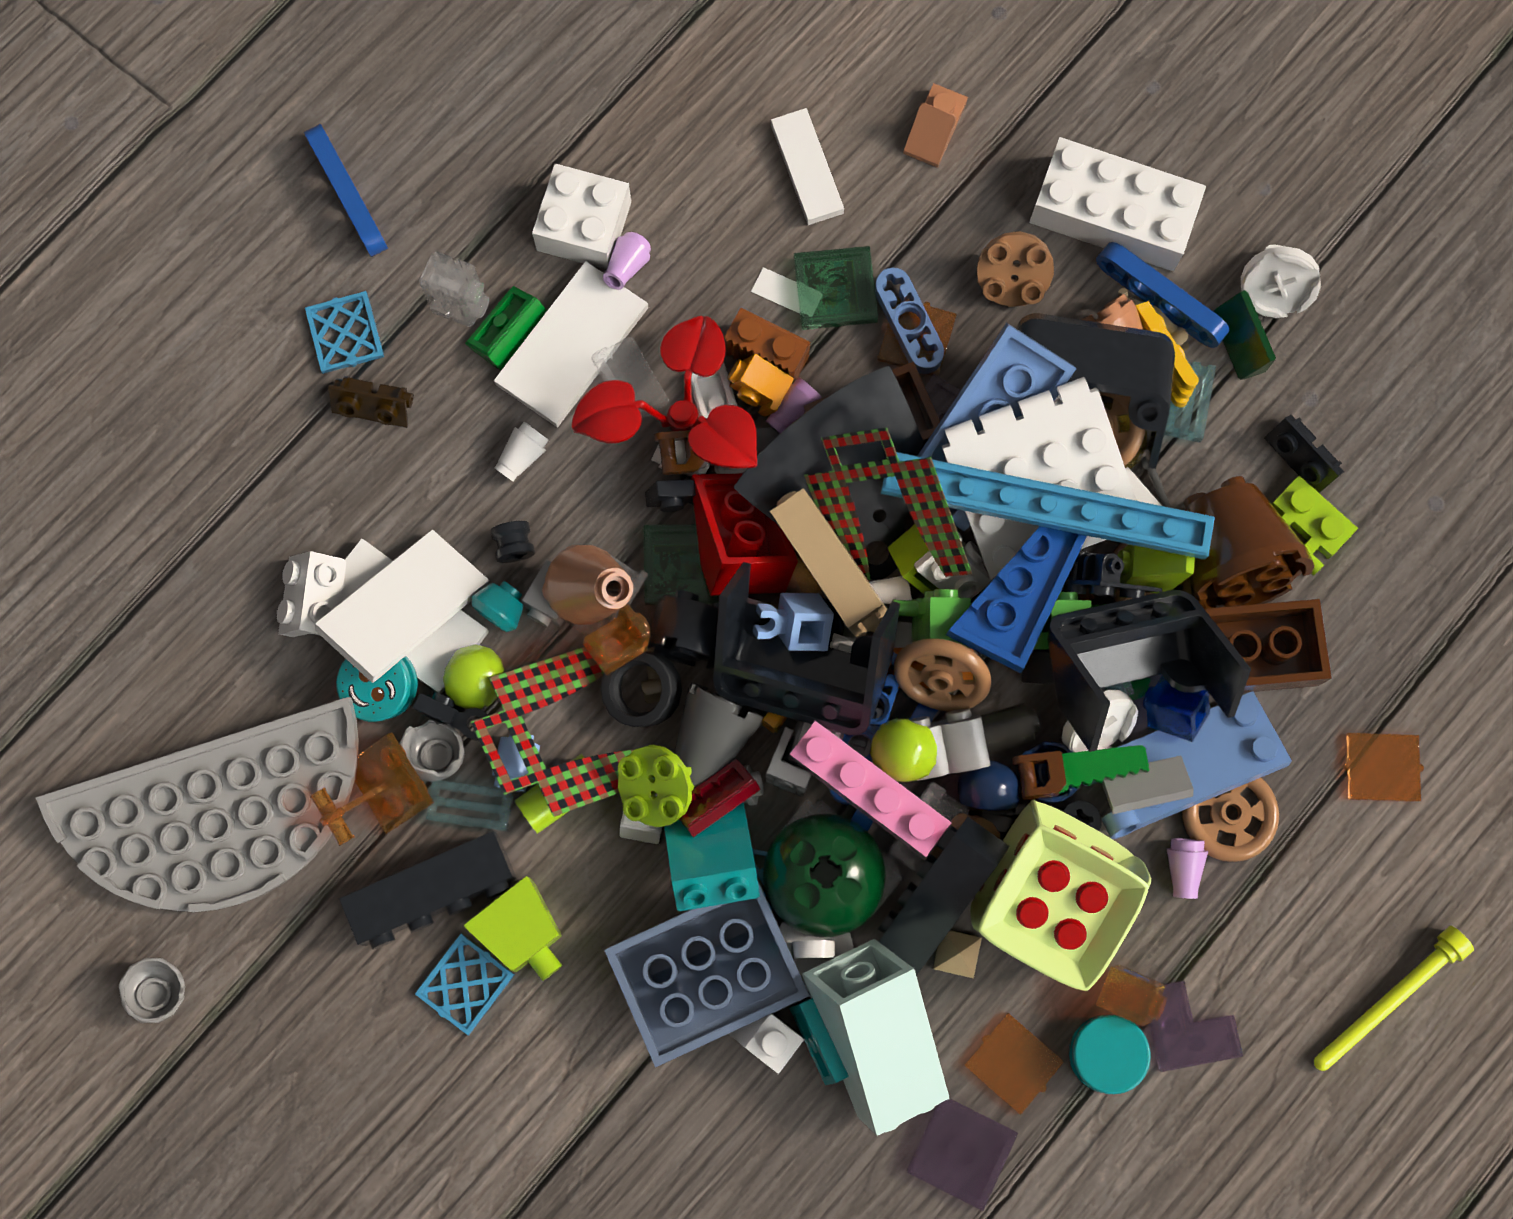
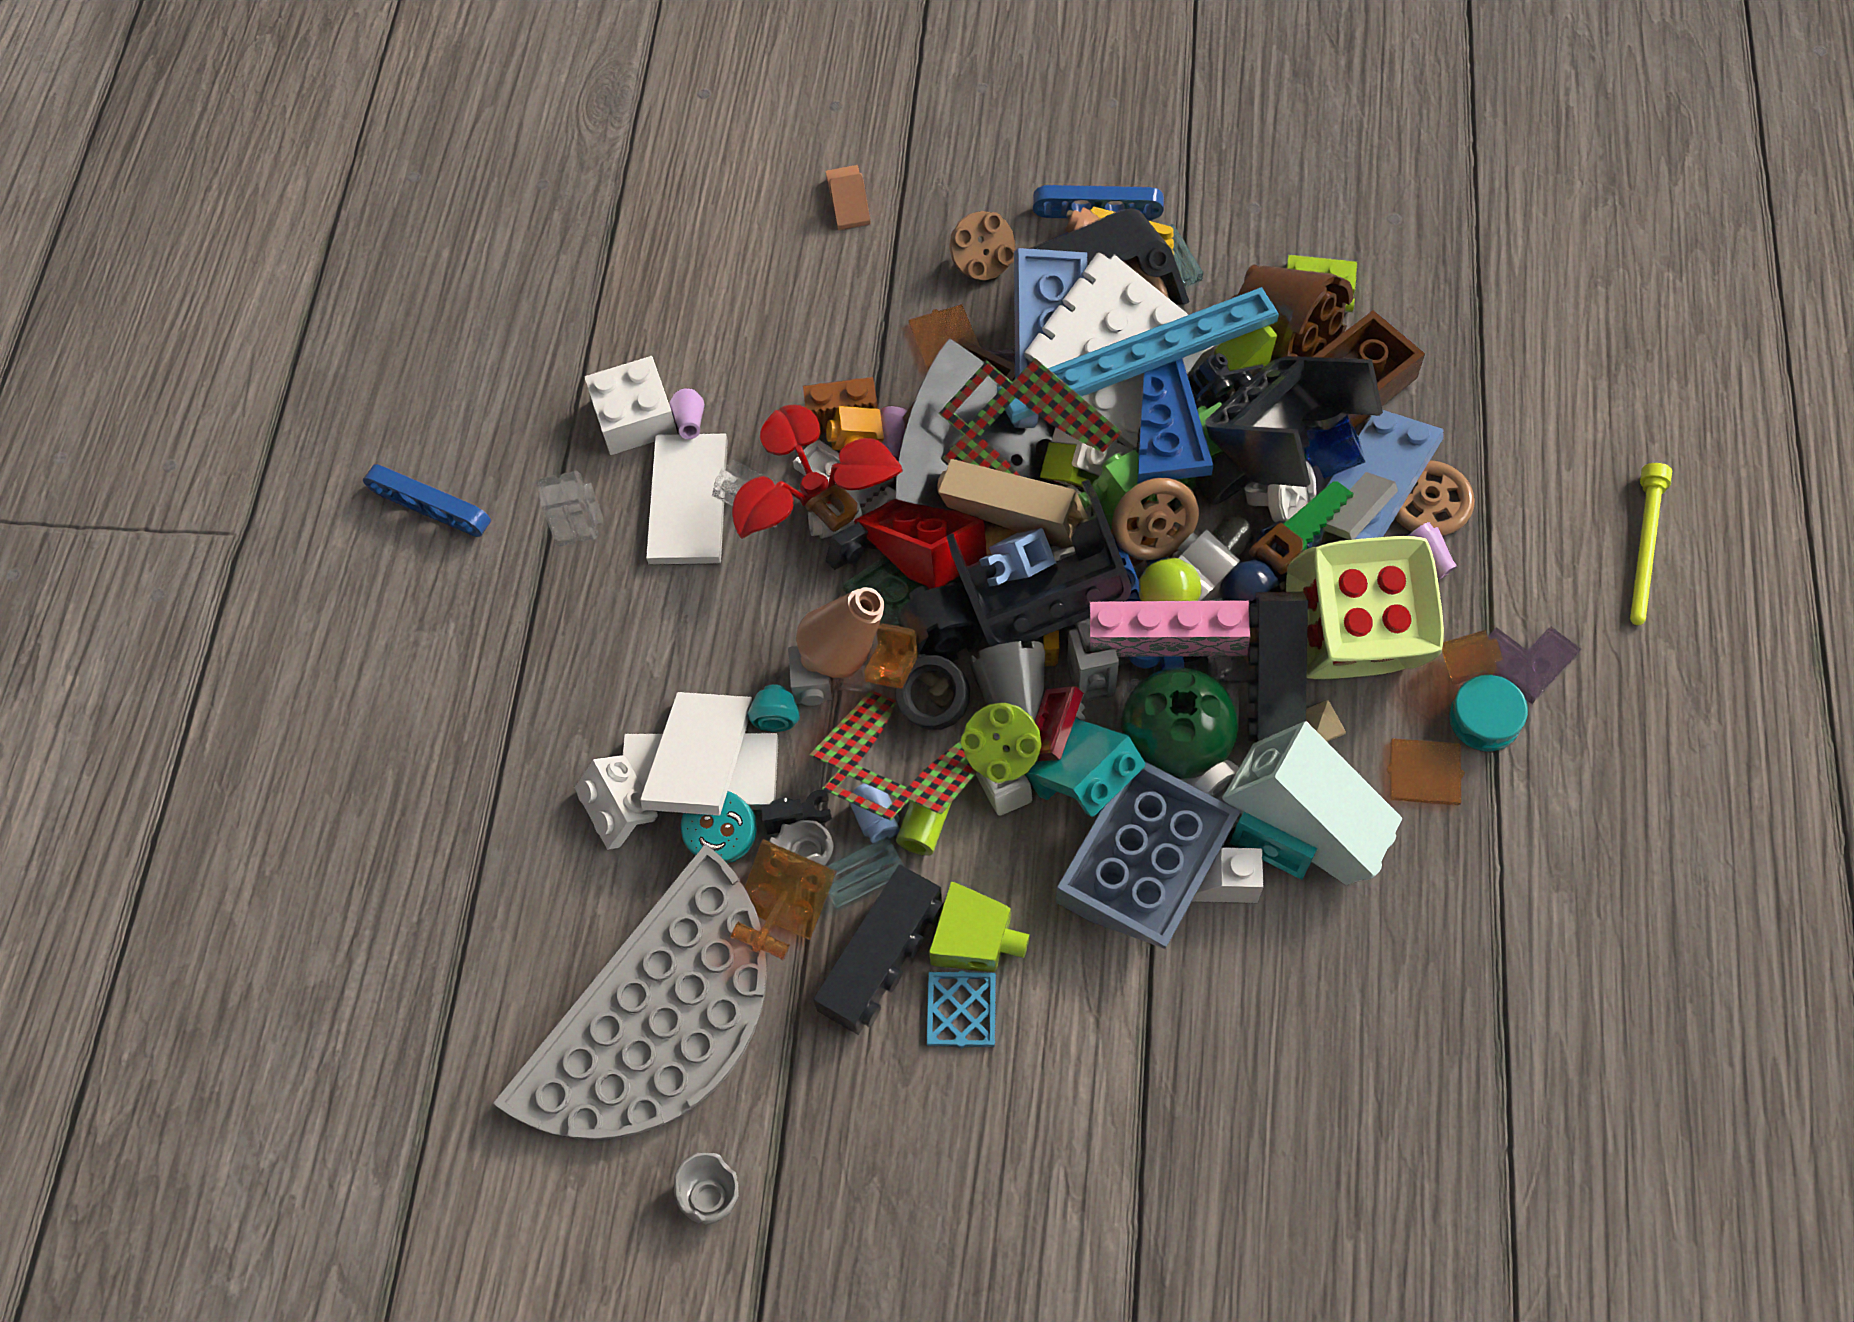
camera: 30 degrees left, 15 degrees down
dark azure window [305,291,384,374] -> none
dark brown hinge [328,376,414,428] -> none
lime hair [443,644,505,709] -> none
green slope [465,286,547,371] -> none
black wheel [490,521,535,563] -> none
white cone [494,422,549,481] -> none
white sticker [751,267,824,319] -> none
white tile [771,108,844,225] -> none
clear green tile [793,246,878,330] -> none
medium blue beam [875,268,944,374] -> none
clear purple tile [906,1098,1018,1211] -> none
white brick [1029,137,1206,272] -> none
dark green slope [1213,290,1276,380] -> none
white tile [1241,244,1321,318] -> none
black hinge [1264,414,1345,493] -> none
clear orange piece [1343,733,1424,802] -> none

